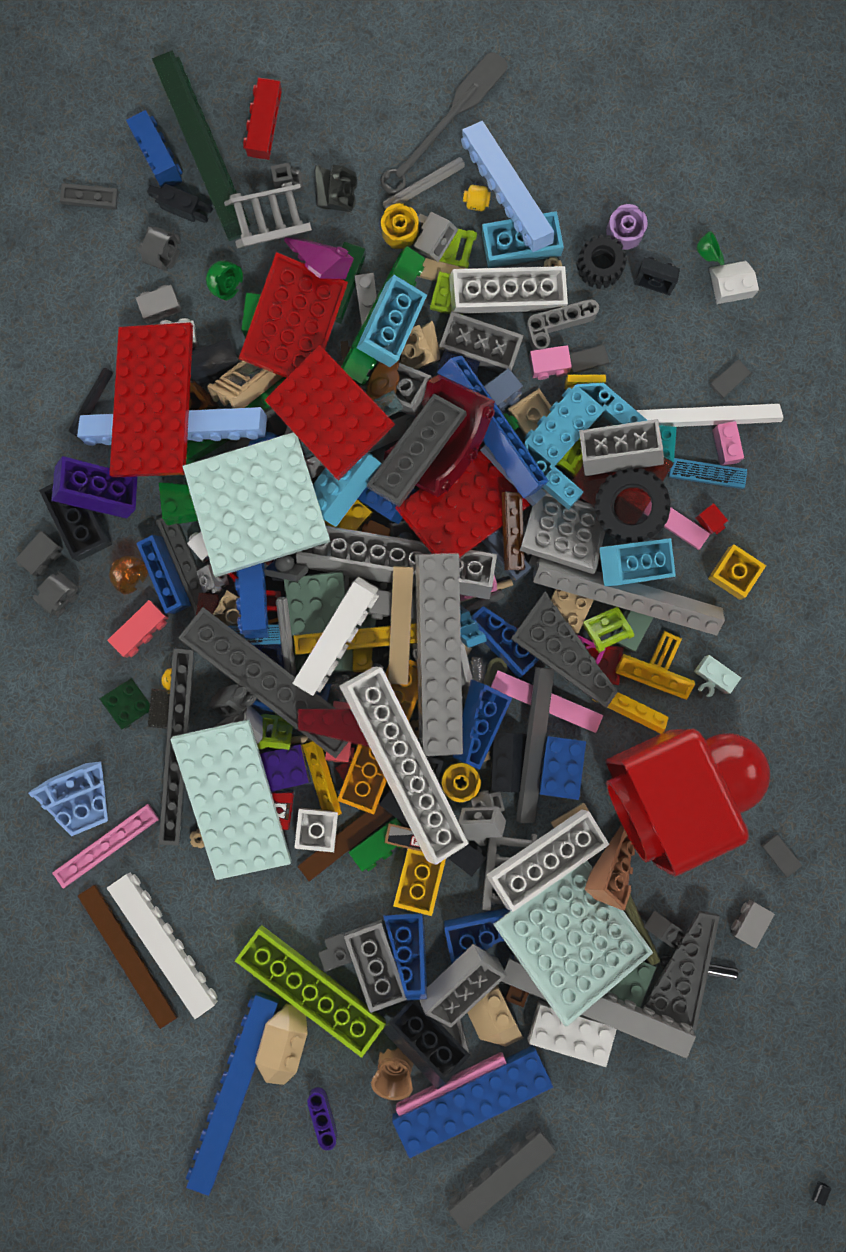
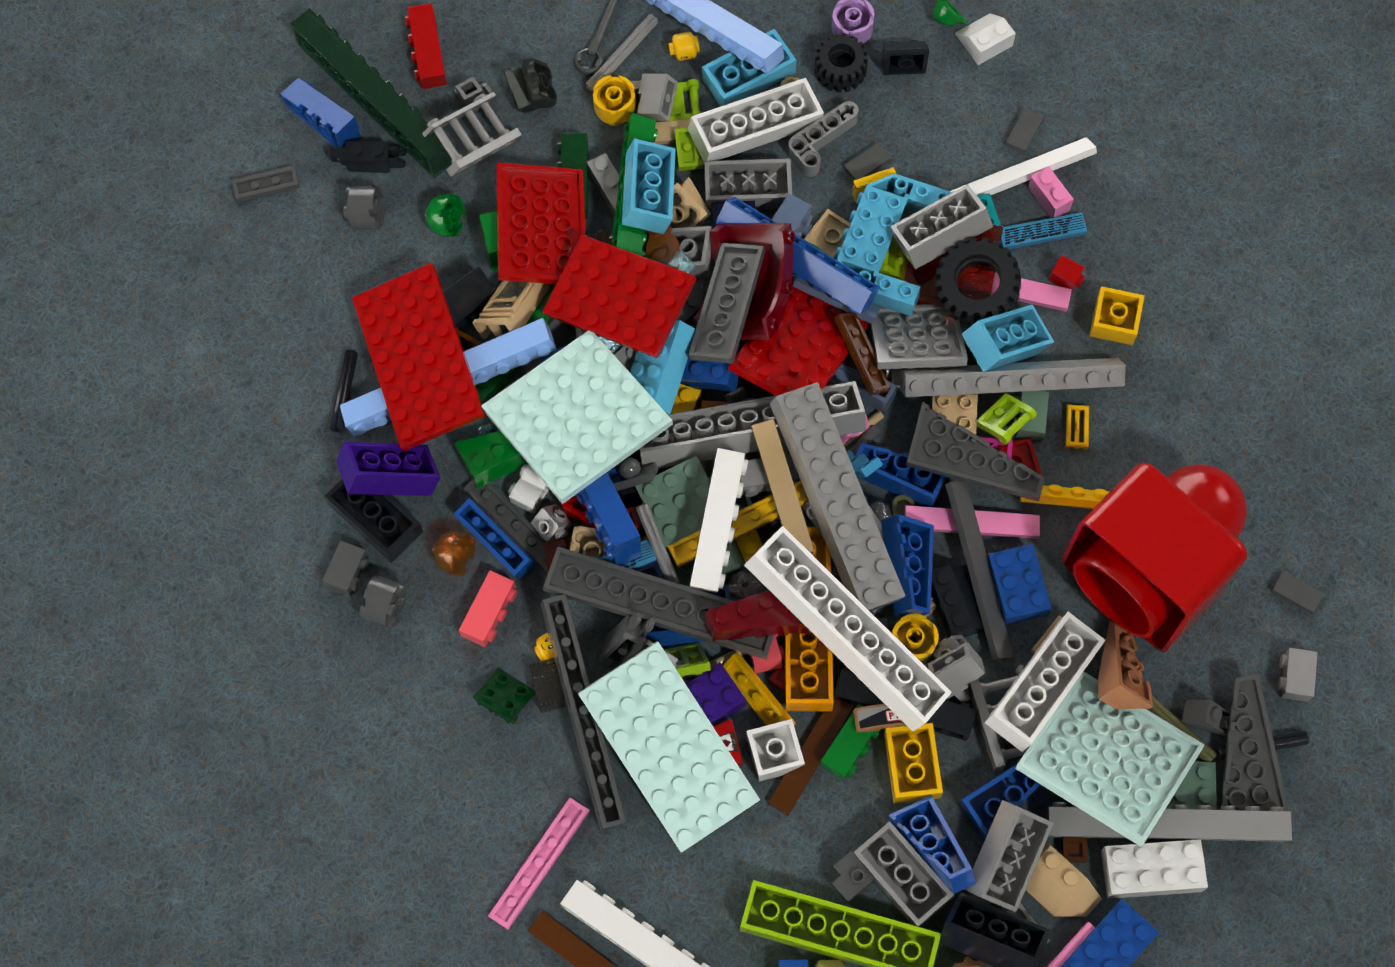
camera: 20 degrees left, 15 degrees down
light blue wedge [28,762,108,836] -> none
light grey brick [136,285,182,324] -> none
tan plate [190,829,205,848] -> none
magenta wedge [284,237,354,279] -> none
bright pink brick [529,345,572,380] -> none
yellow plate [616,654,695,700] -> none
light aqua brick [694,655,741,697] -> none

